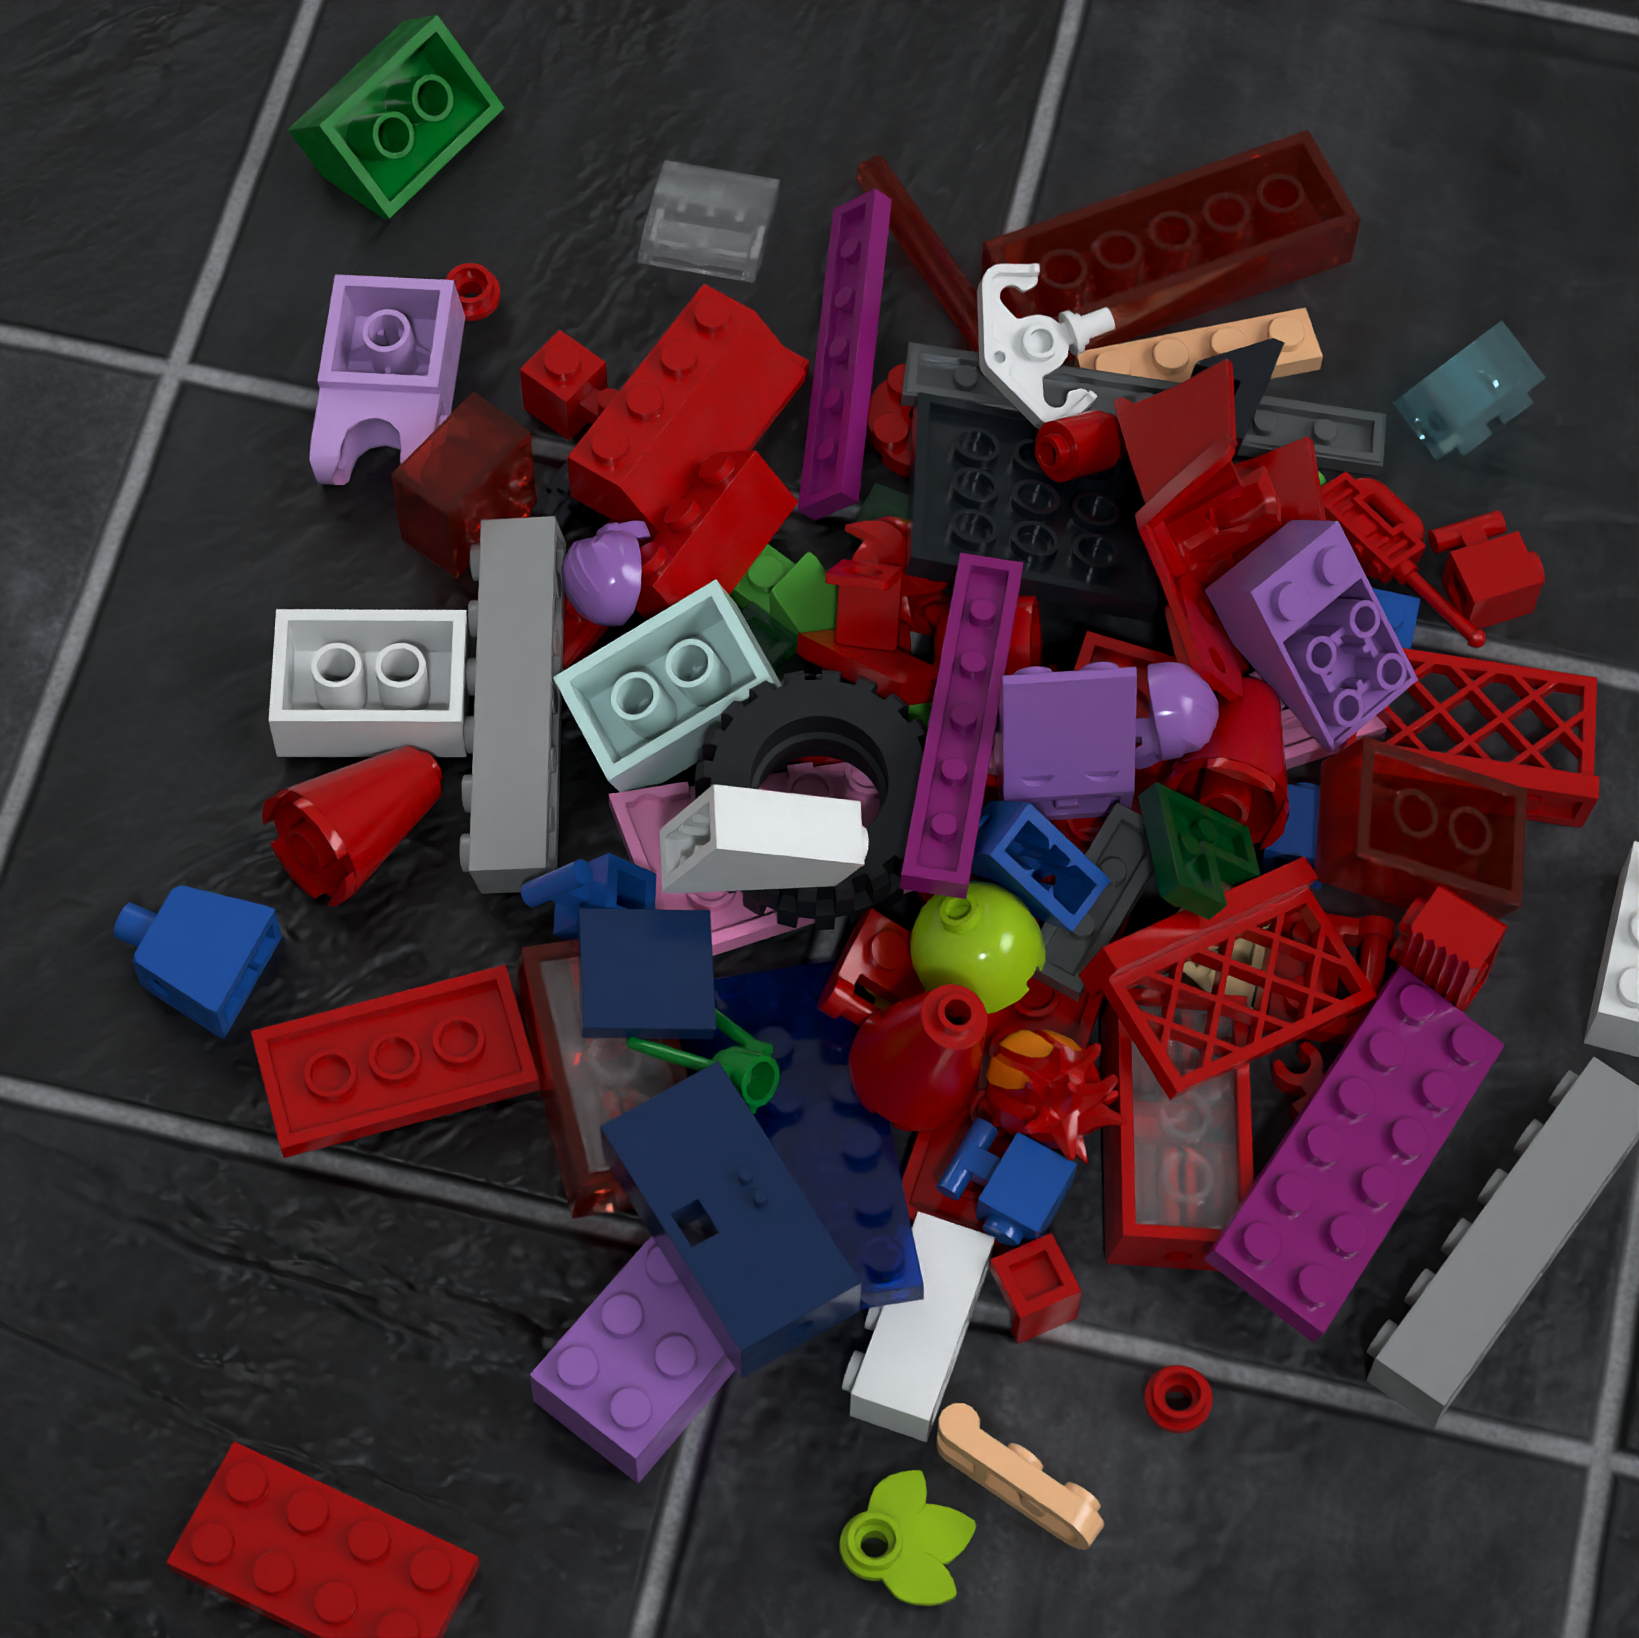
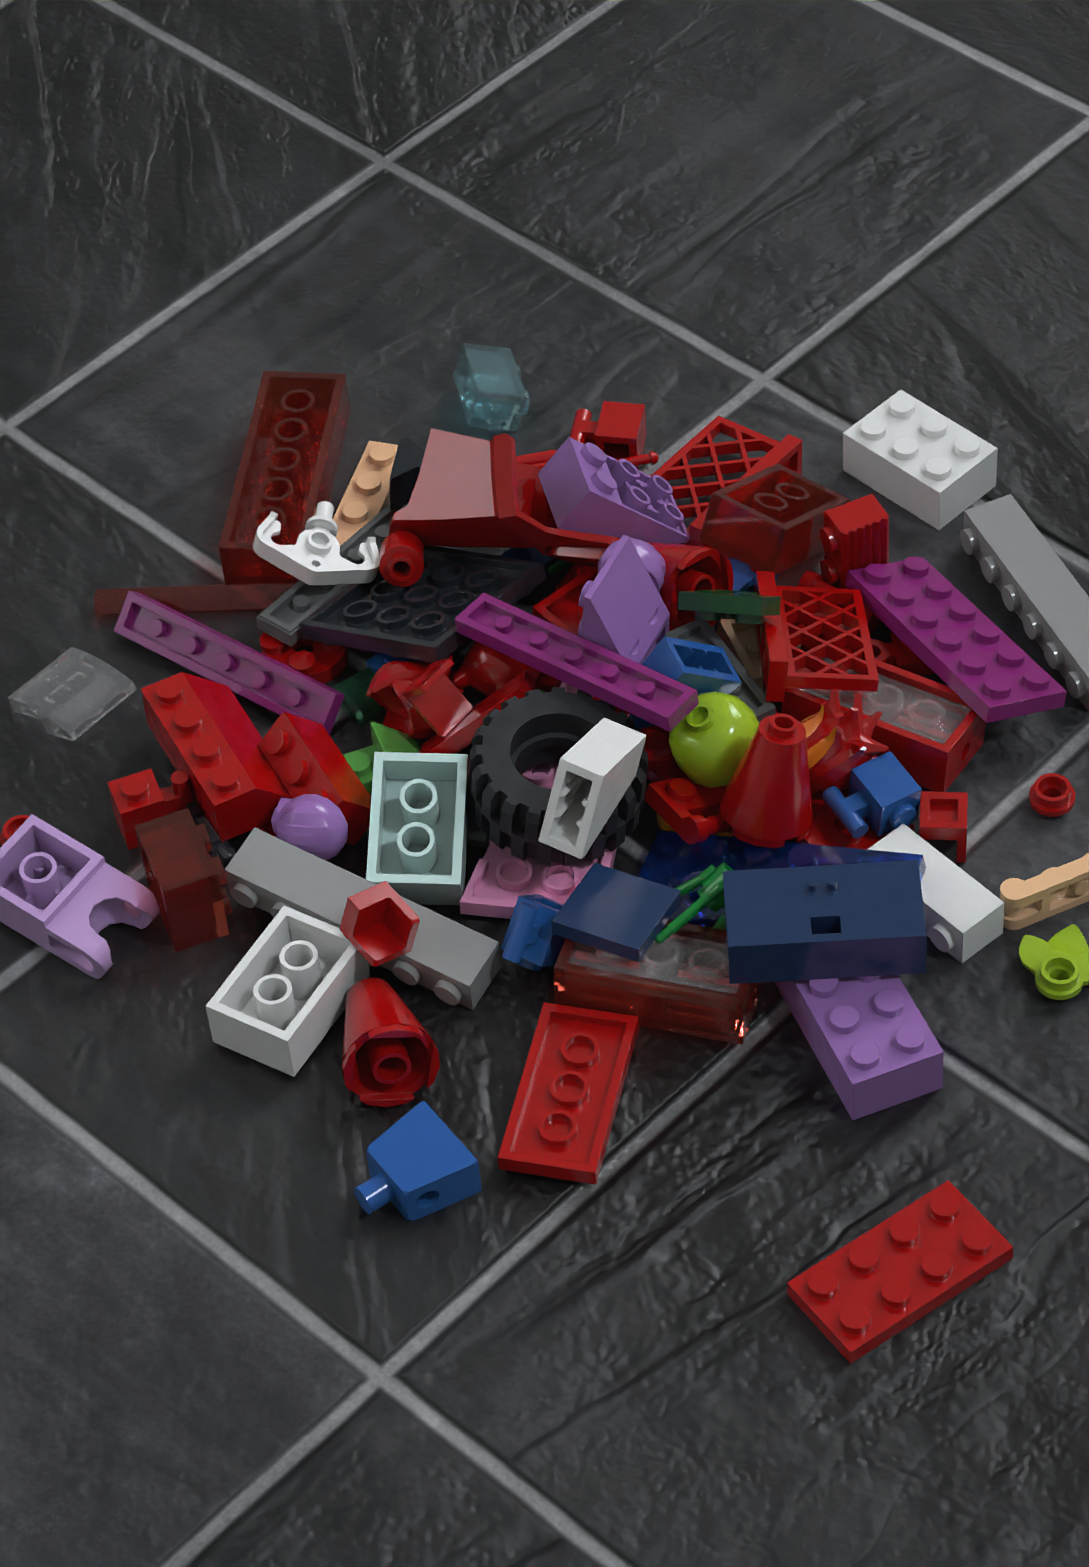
camera: 55 degrees left, 15 degrees down
none -> red panel [339,881,420,967]

